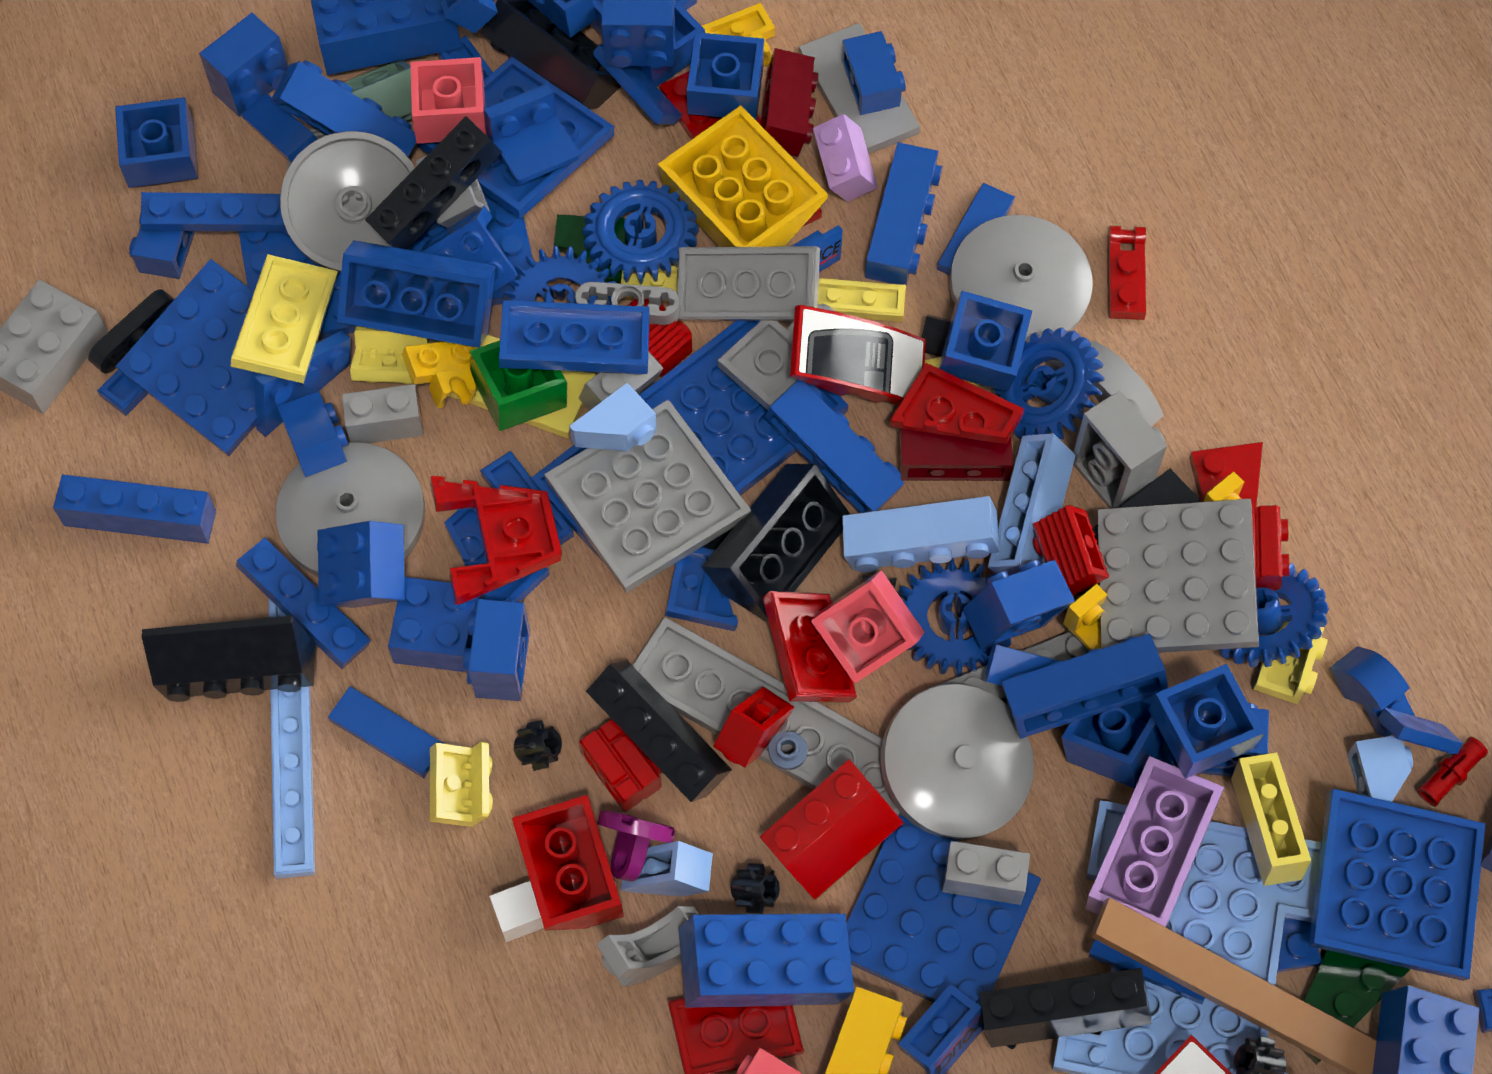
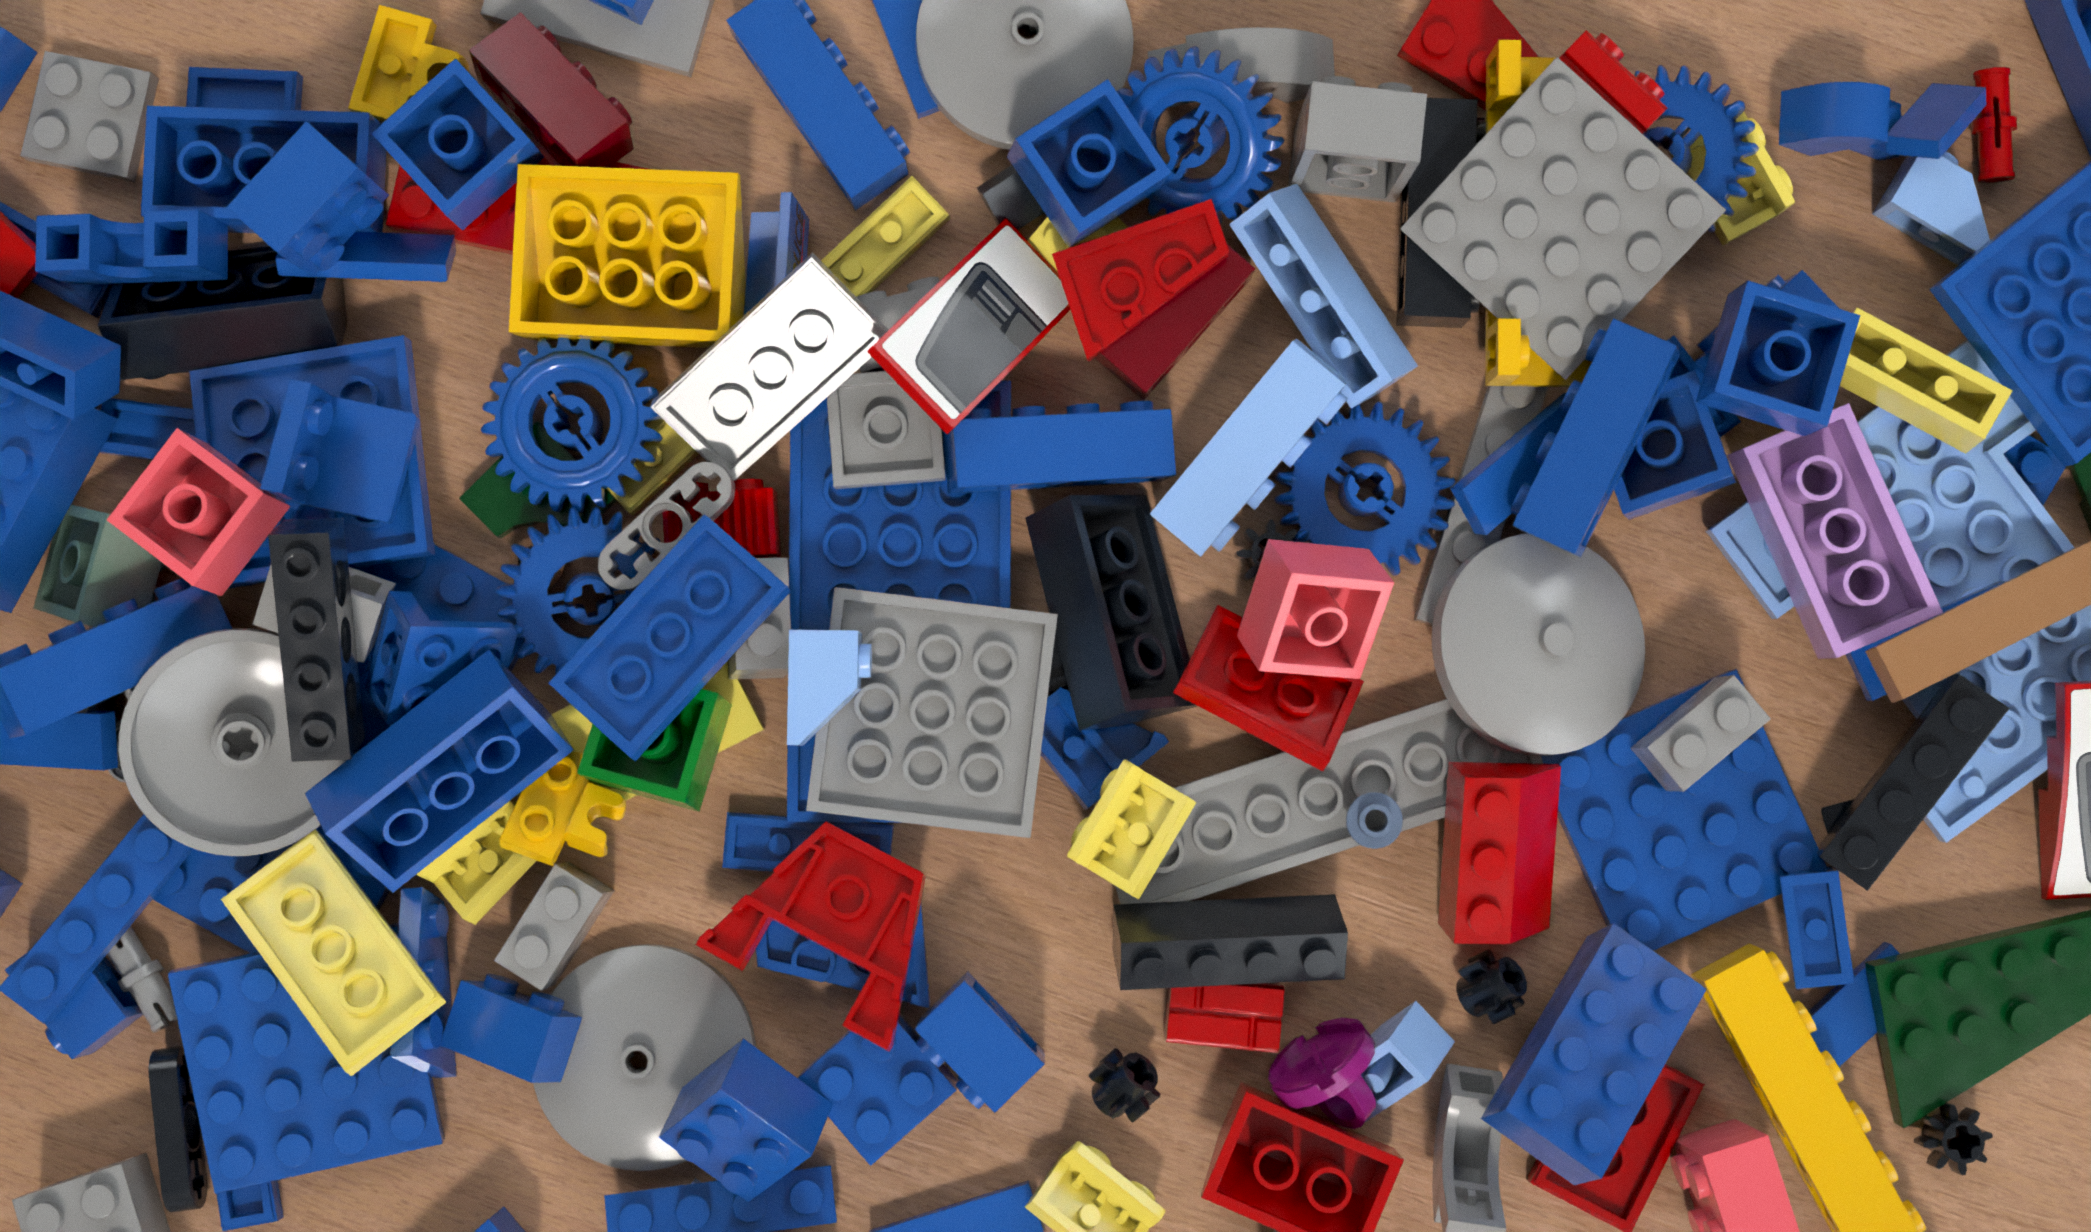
camera: 50 degrees left, 20 degrees up
red slope [713,686,794,768] -> none
lavender brick [813,114,878,202] -> none
blue brick [963,560,1075,649] -> none
red brick [1033,505,1109,596] -> none
none -> light grey pin [107,926,177,1033]
none -> light yellow bracket [1067,759,1197,899]

